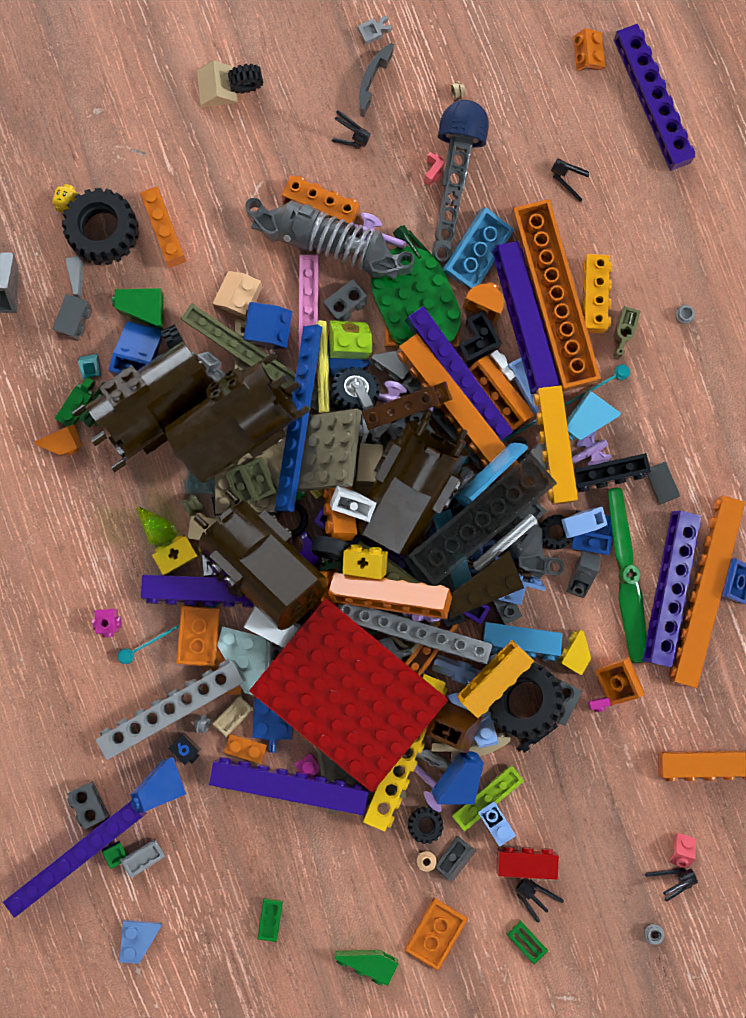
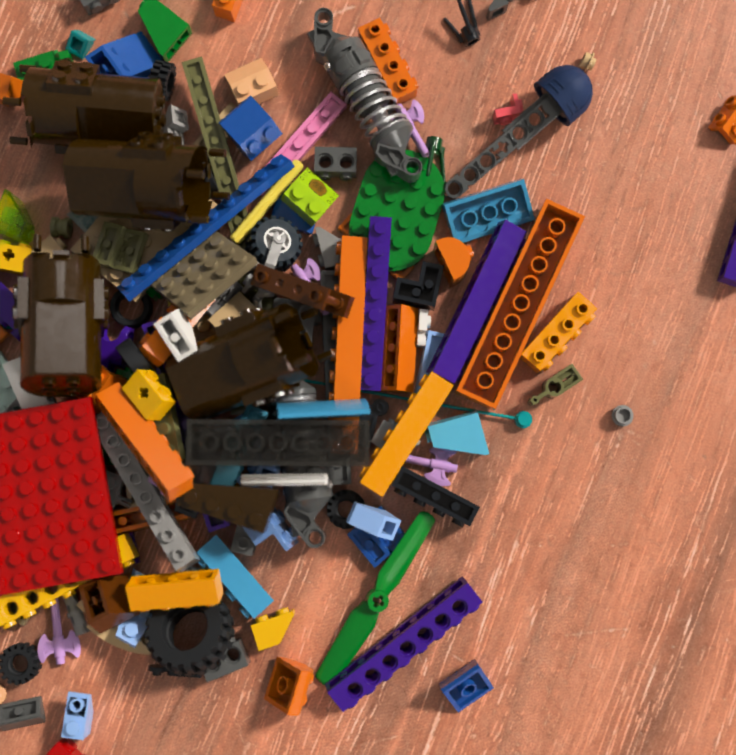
camera: 50 degrees right, 0 degrees up
blue slope [431,751,484,804] -> none
light blue piece [432,654,481,685] -> none
lime plate [451,765,524,832] -> none
black plant [551,158,589,202] -> none
dark grey slope [566,551,601,598] -> none
dark pink plate [586,697,611,713] -> none
dark grey slope [647,462,680,505] -> none
orange brick [669,495,746,688] -> none

